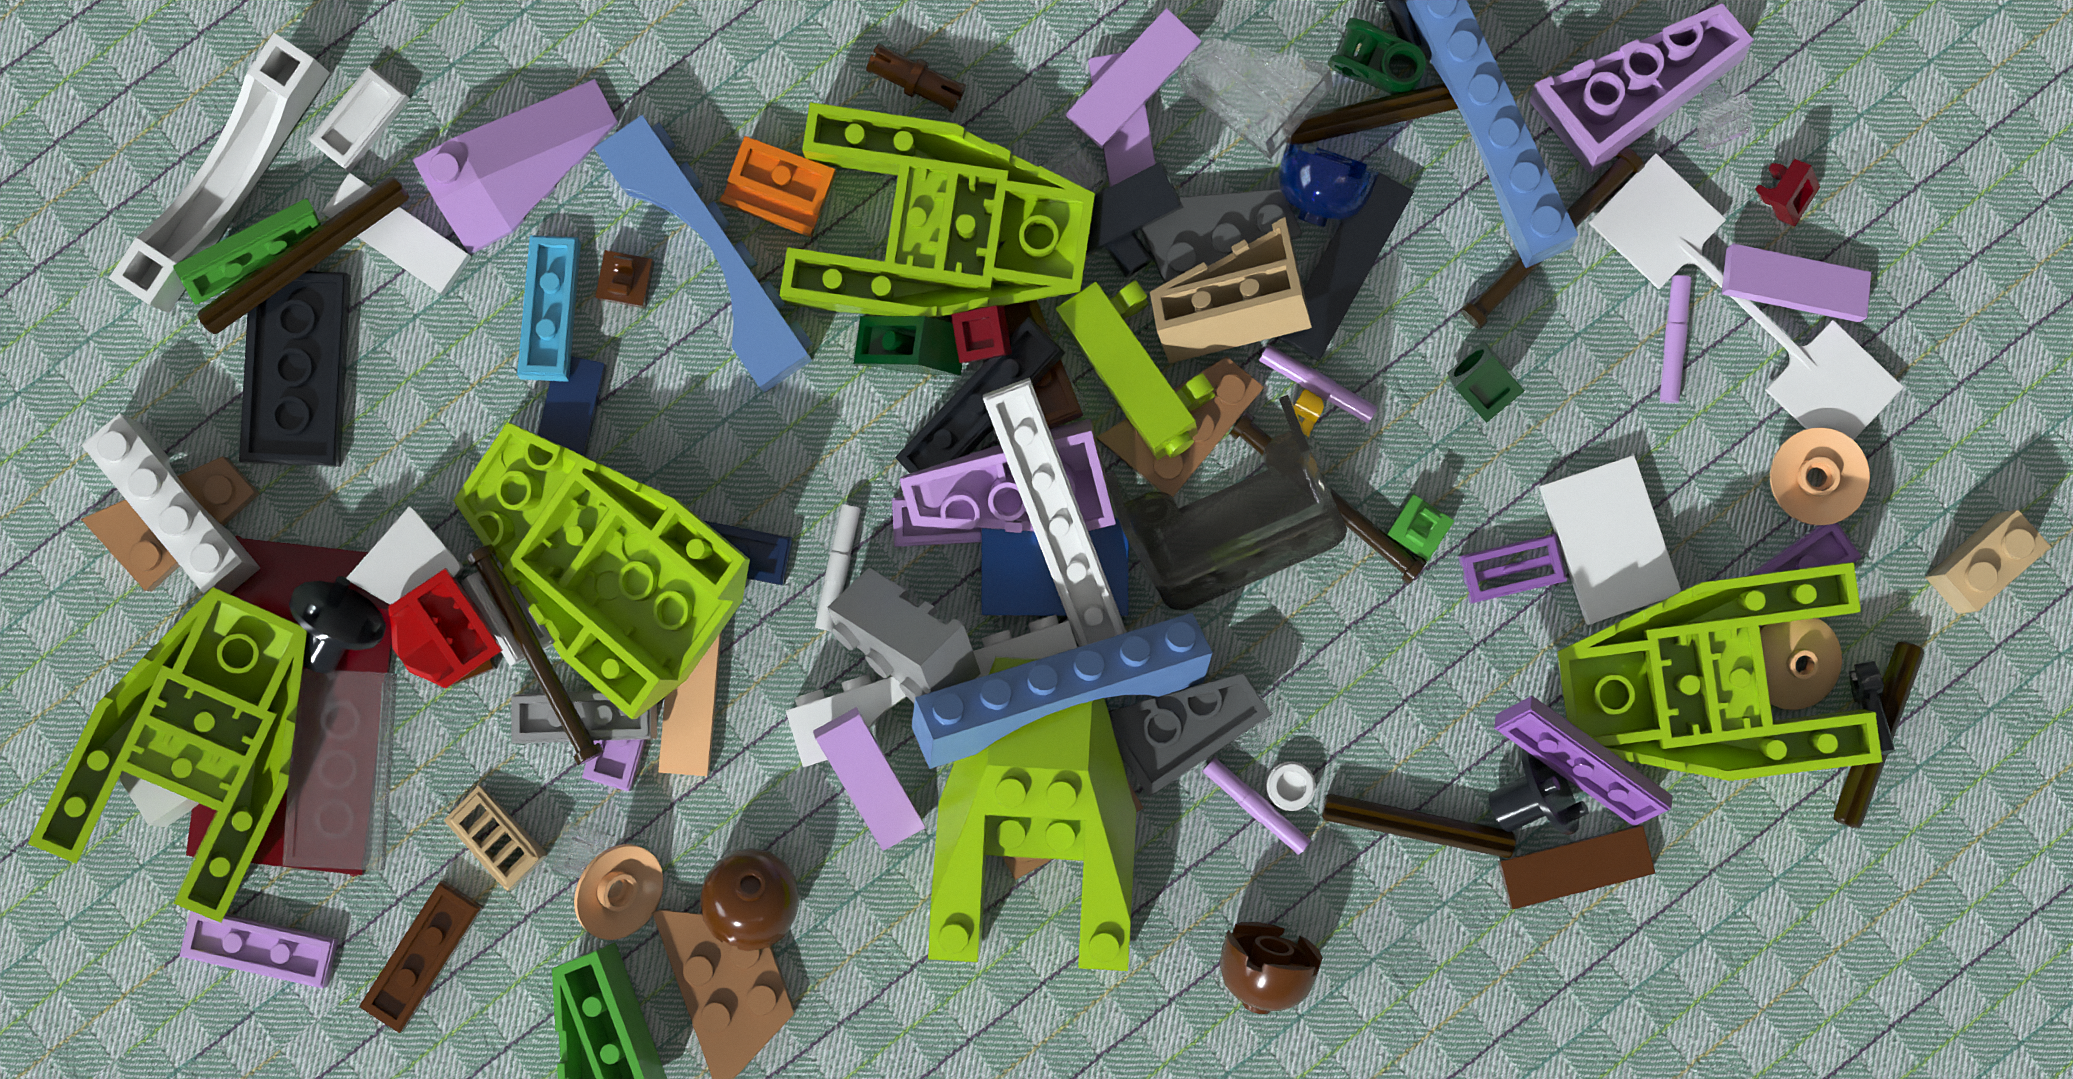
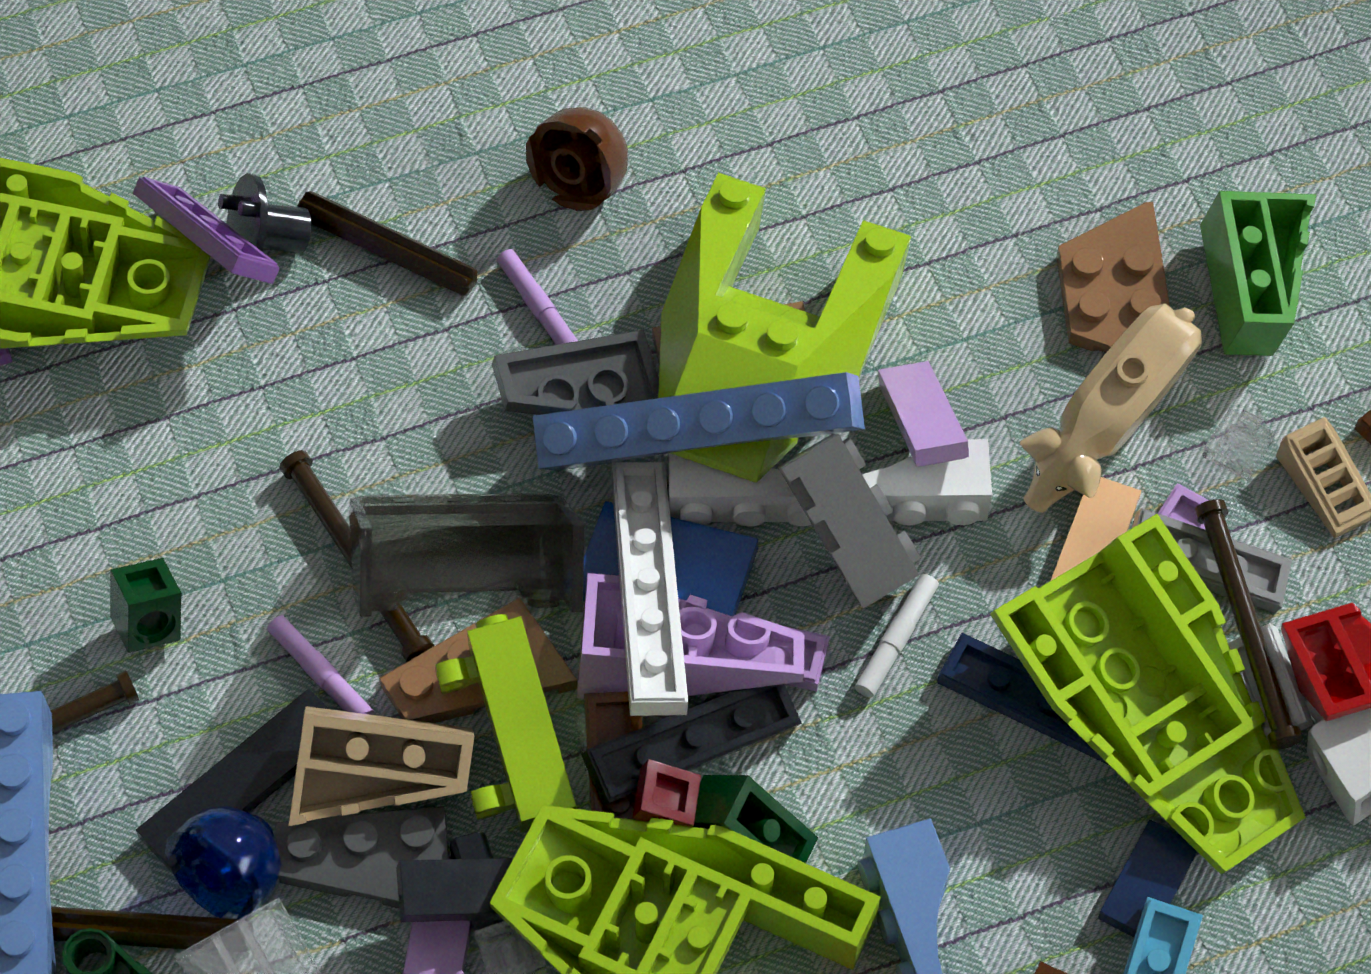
camera: 165 degrees left, 25 degrees down
light nougat dish [574,844,664,940] -> none
reddish brown cylinder [700,848,800,951] -> none
white tile [1265,761,1316,811] -> none
yellow hand [1291,389,1324,461] -> none
bright green tile [1386,494,1454,562] -> none
medium lavender tile [1458,533,1567,604] -> none
reddish brown tile [1498,825,1656,910] -> none
white tile [1539,455,1681,625] -> none
none -> tan animal [1020,304,1202,513]

